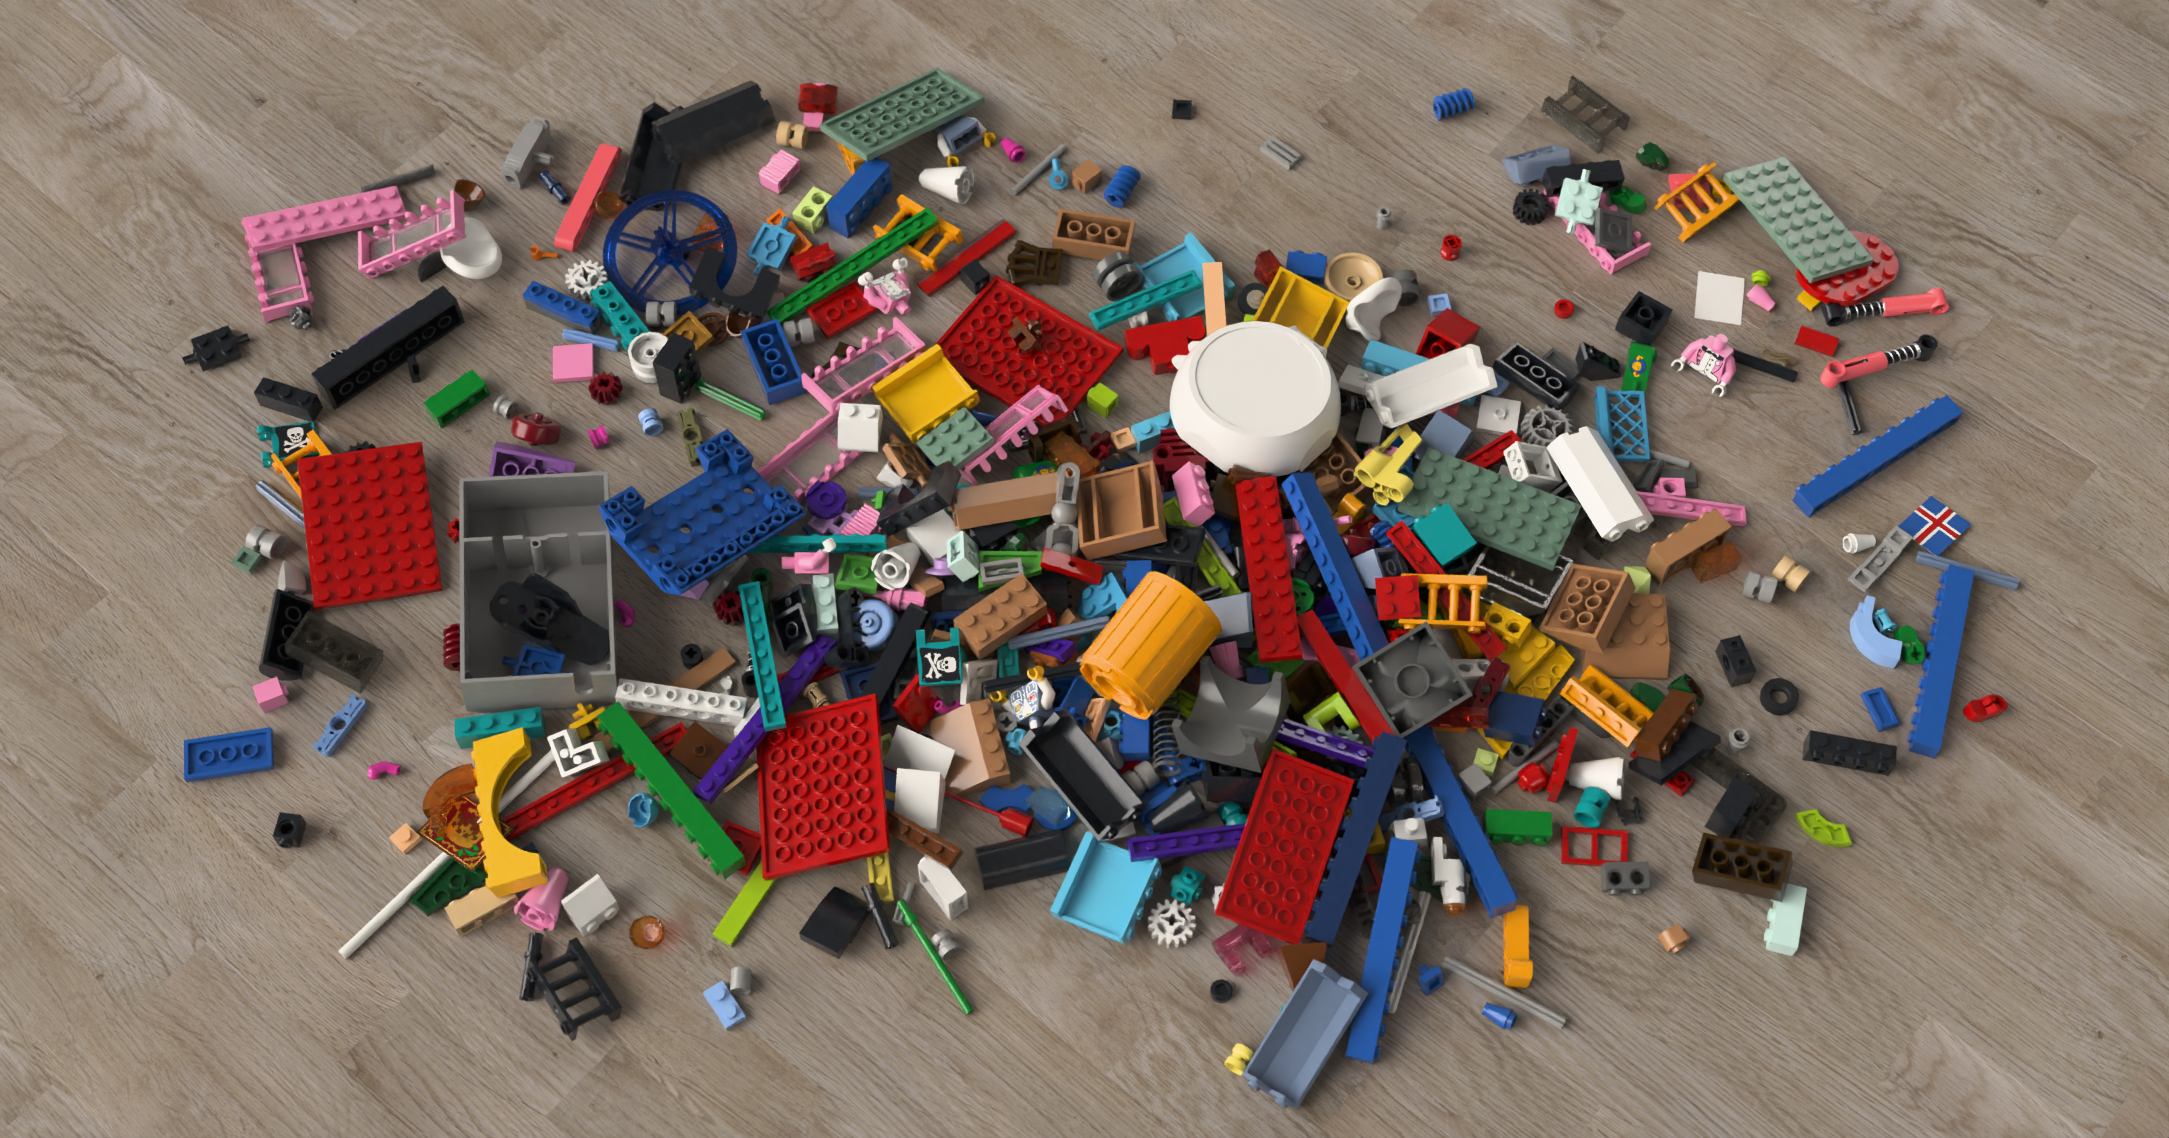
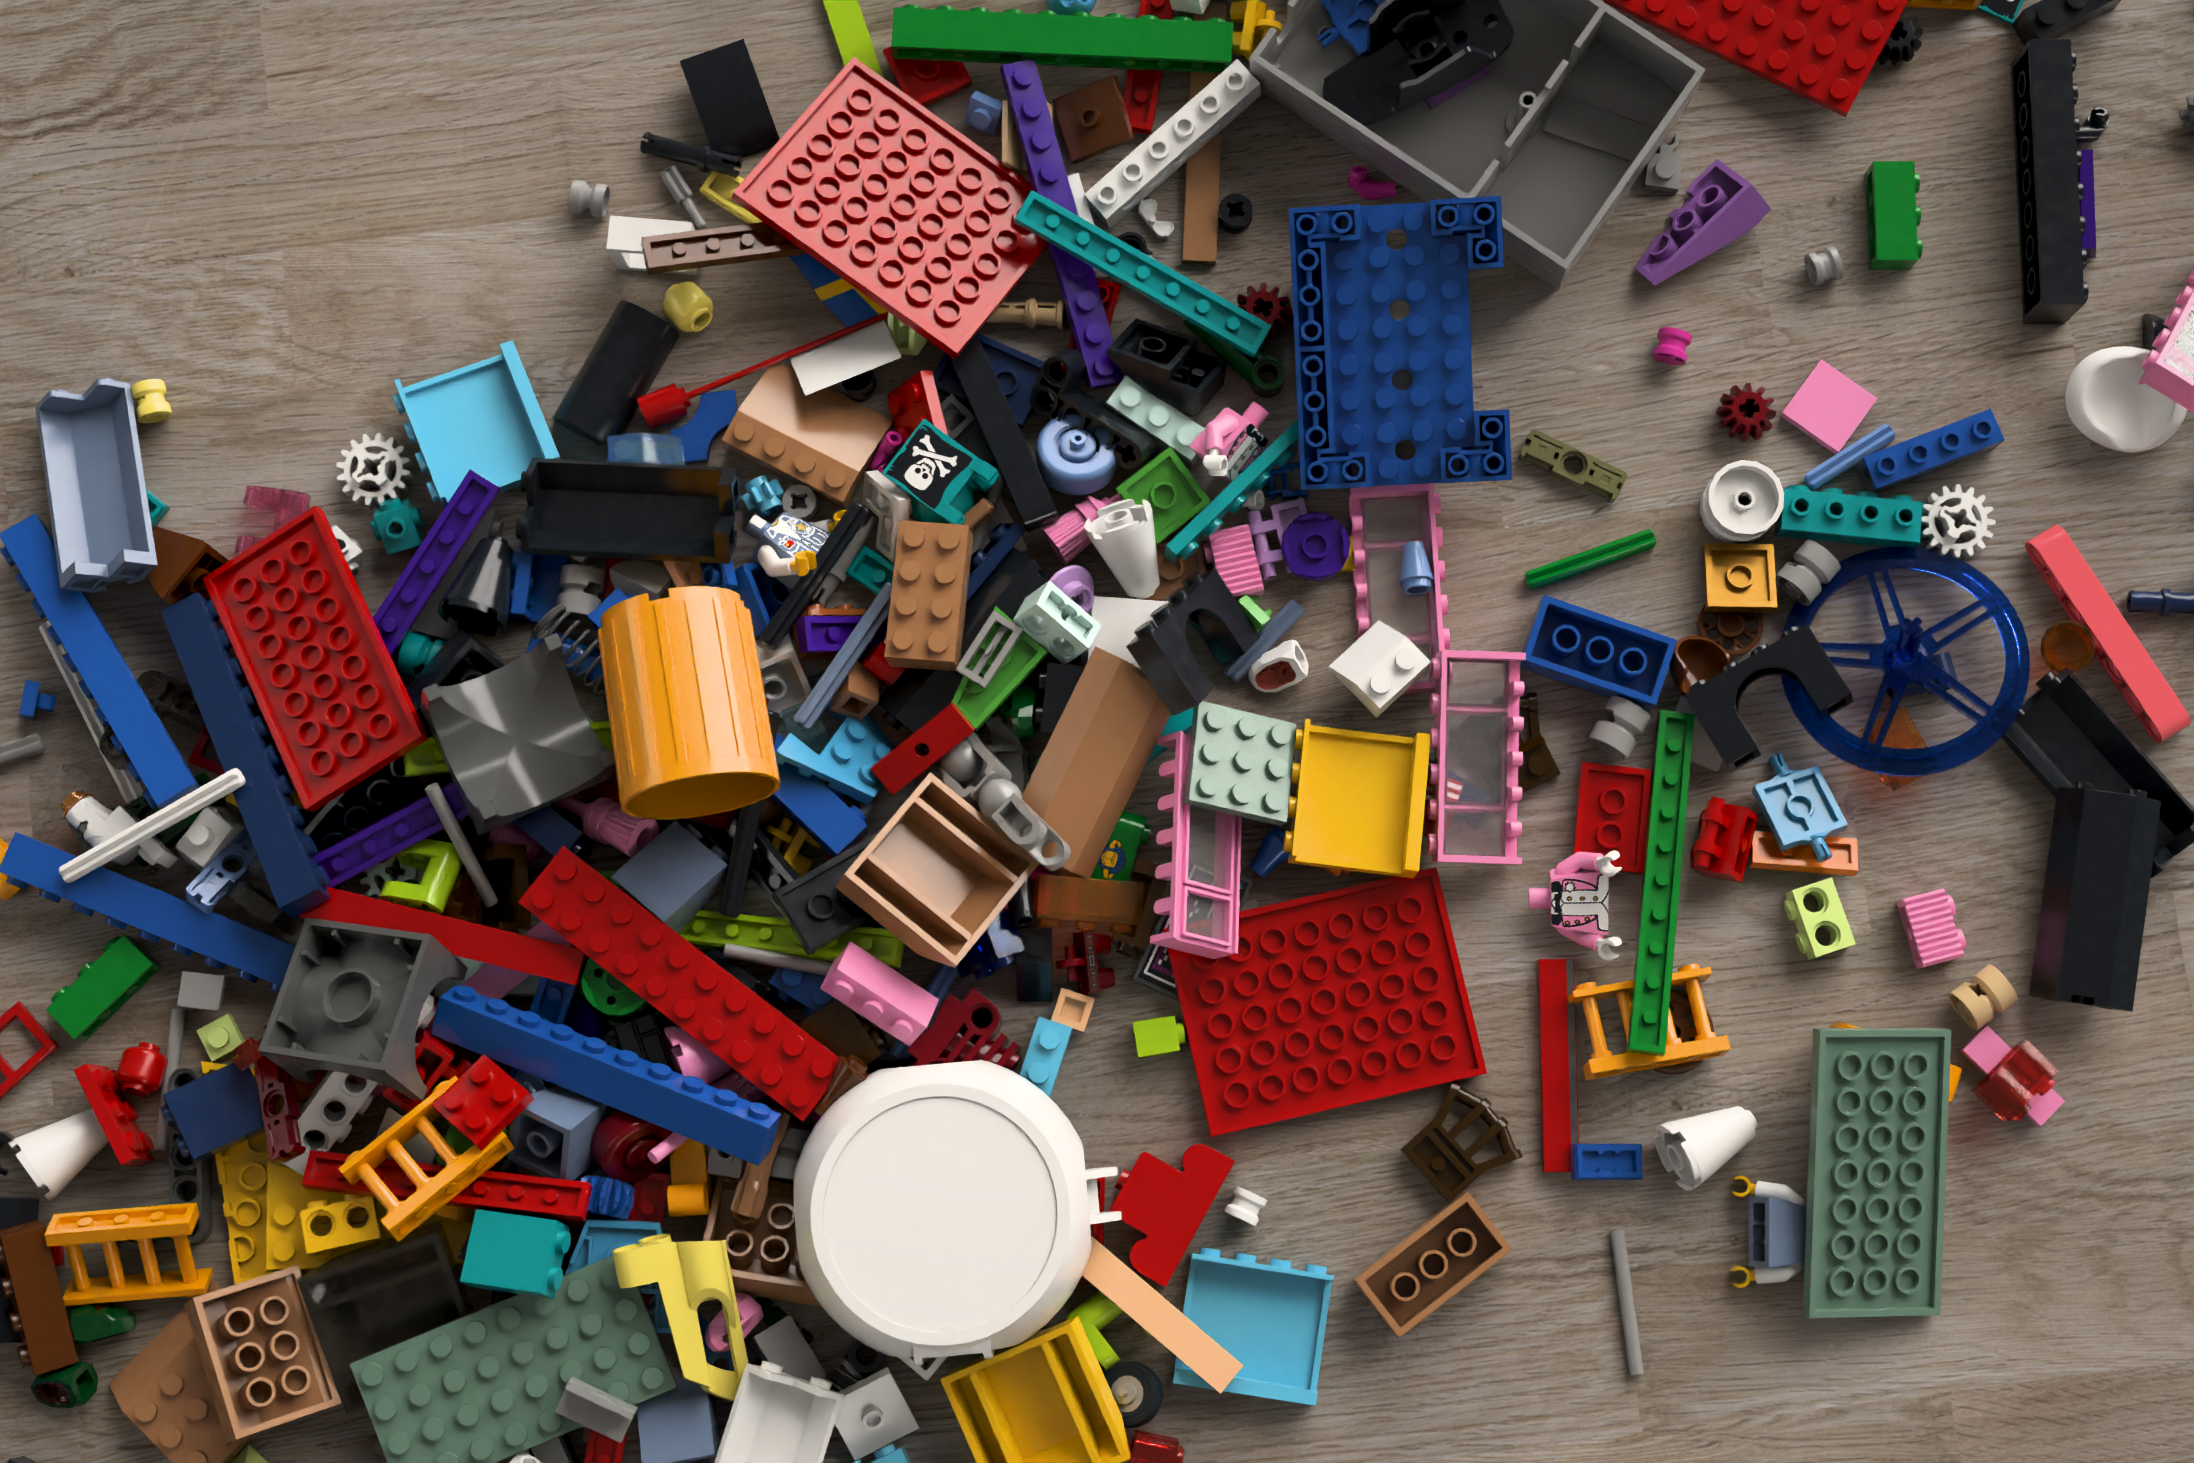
camera: 135 degrees right, 20 degrees up
black tile [407,355,420,383] -> none
dark red wheel [511,413,561,446] -> none
orange hand [529,246,558,261] -> none
light blue wheel [638,408,663,436] -> none
black brick [652,332,701,404] -> none
blue brick [826,157,893,238] -> none
medium nougat plate [882,433,932,488] -> none
white slope [894,768,946,833] -> none
green bar [896,899,974,1015] -> none
medium nougat tile [908,564,945,597] -> none
black brick [960,259,990,295] -> none
dark pink cone [1001,137,1026,163] -> none
reddish brown hips [1008,317,1042,354] -> none
dark azure plate [1049,158,1068,190] -> none
medium nougat brick [1072,159,1102,194] -> none
teal tile [1089,270,1202,331] -> none
dark grey wheel [1092,251,1143,301] -> none
blue piece [1103,165,1141,208] -> none
black tile [1210,979,1233,1003] -> none
teal wheel [1573,787,1611,828] -> none
none -> white axle [59,768,246,883]
none -> light grey bar [425,783,498,907]
none -> light grey panel [555,1377,638,1443]
none -> light yellow head [662,281,713,332]
none -> medium blue plate [964,90,1002,137]
none -> medium blue cone [1399,541,1434,595]
none -> blue plate [1570,1144,1643,1180]

